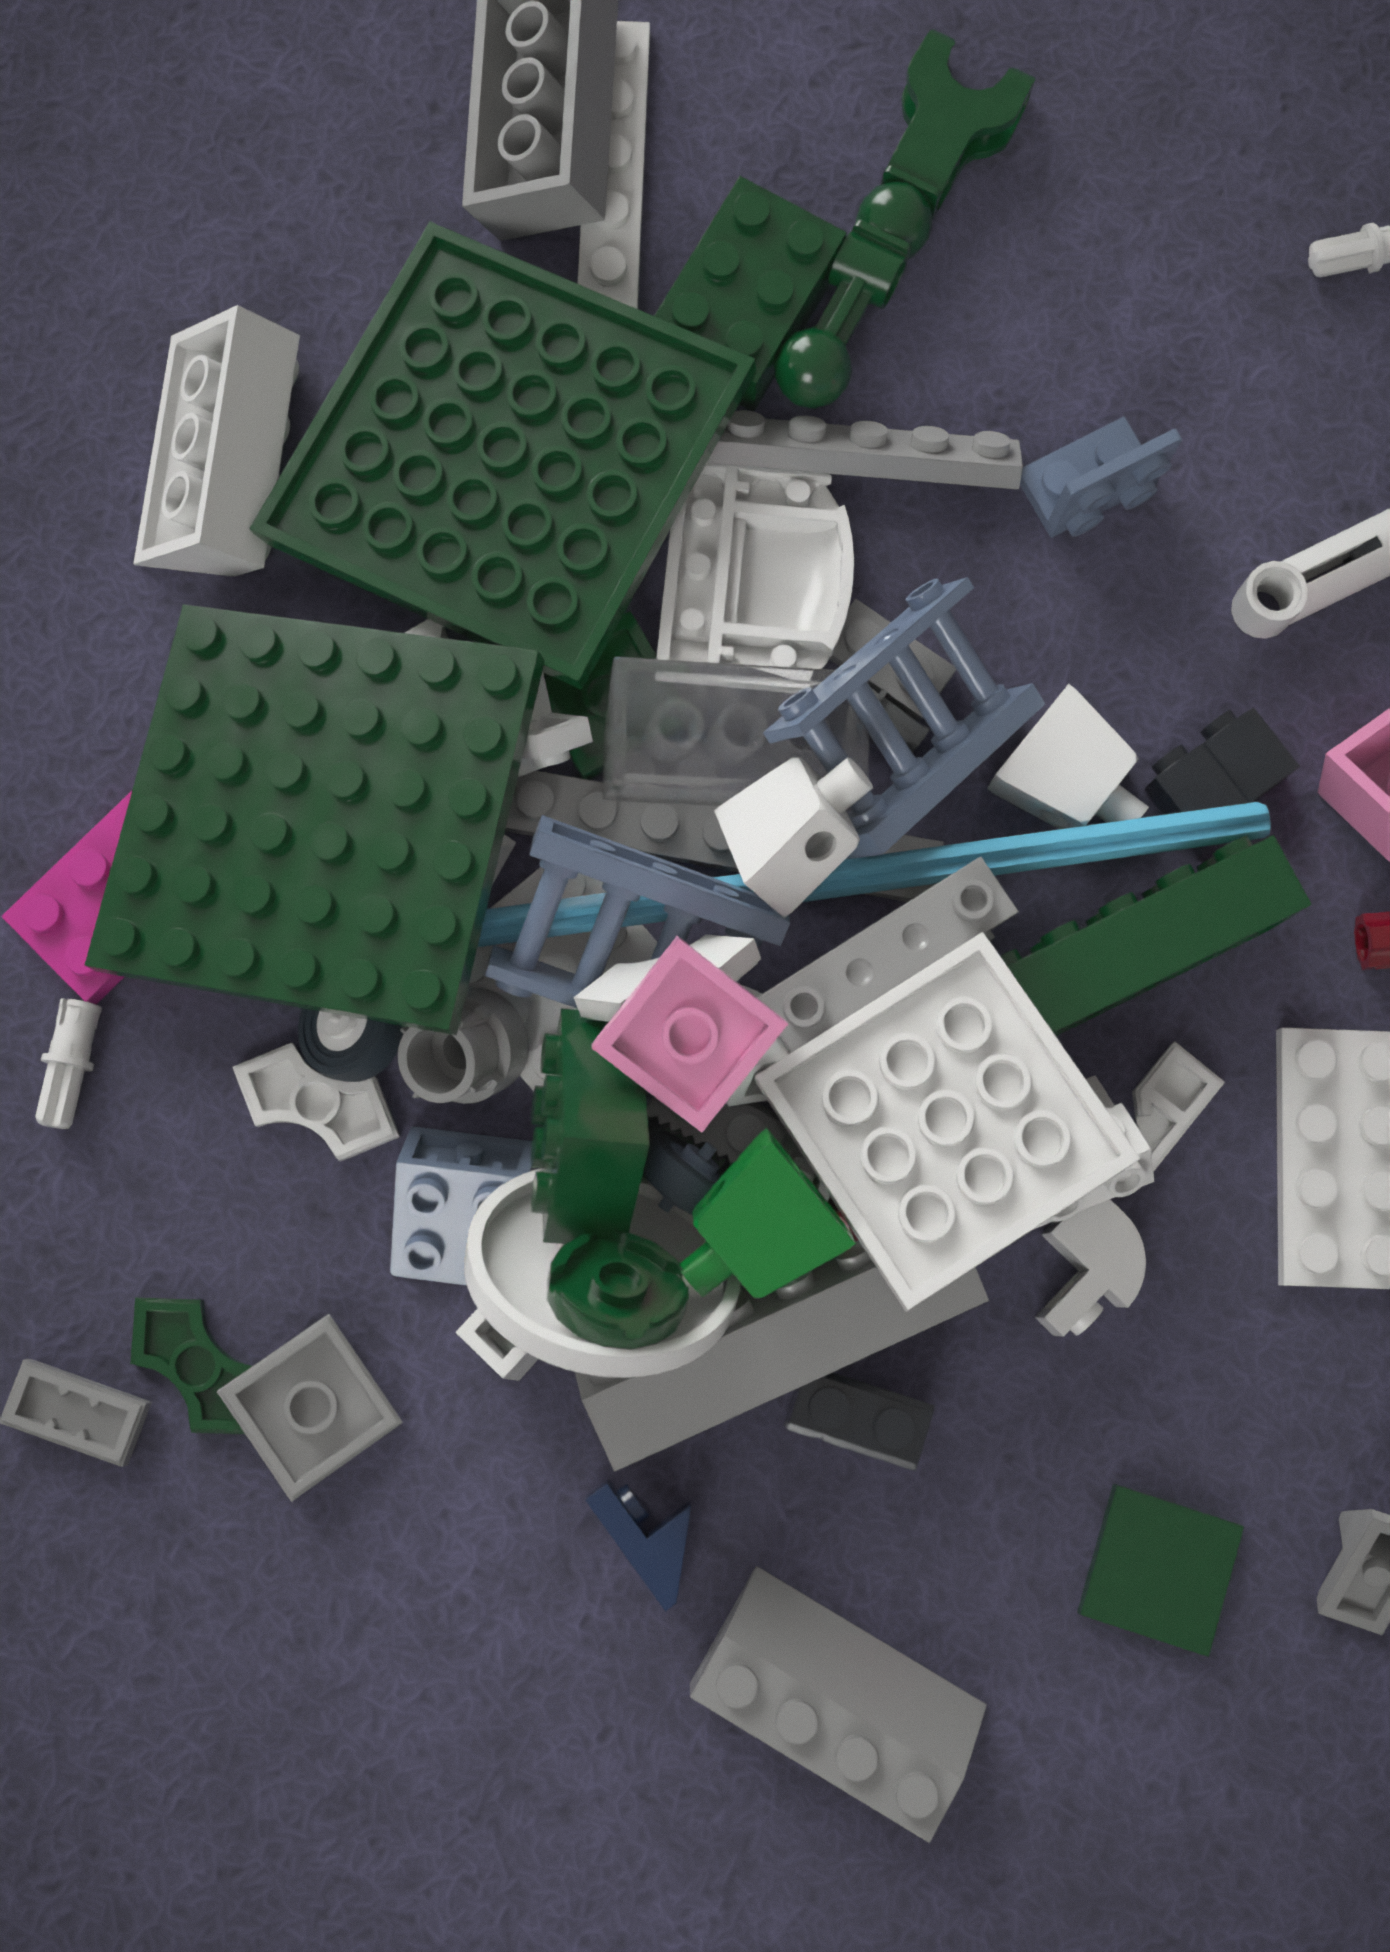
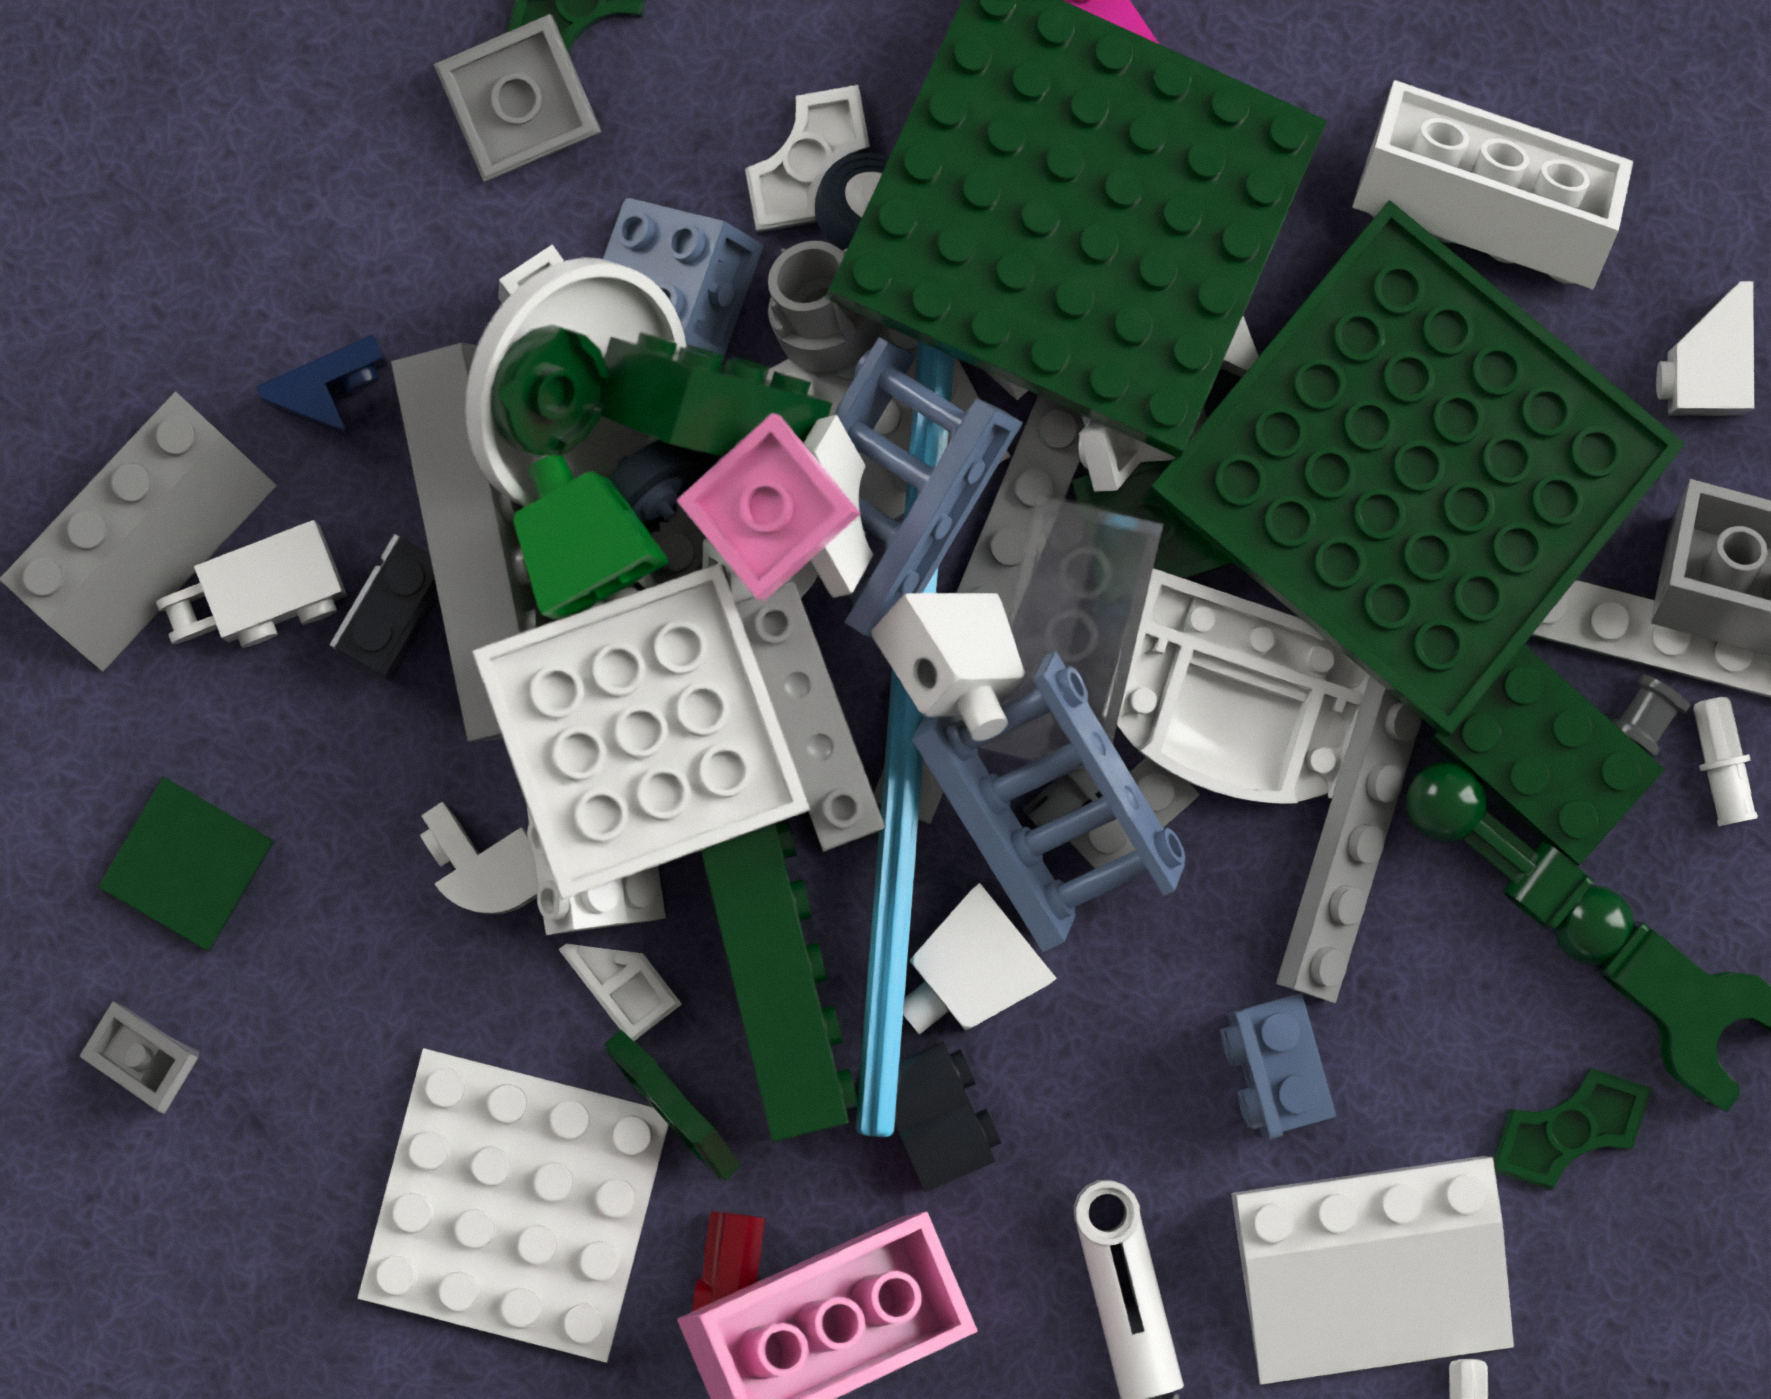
camera: 100 degrees right, 5 degrees up
none -> white brick [156,520,347,648]
none -> dark green tile [604,1030,742,1181]
none -> white slope [1231,1156,1514,1385]
none -> dark green tile [1493,1068,1652,1190]
none -> dark grey bush [1611,674,1690,759]
none -> white slope [1656,281,1754,416]
none -> white axle [1693,697,1758,826]

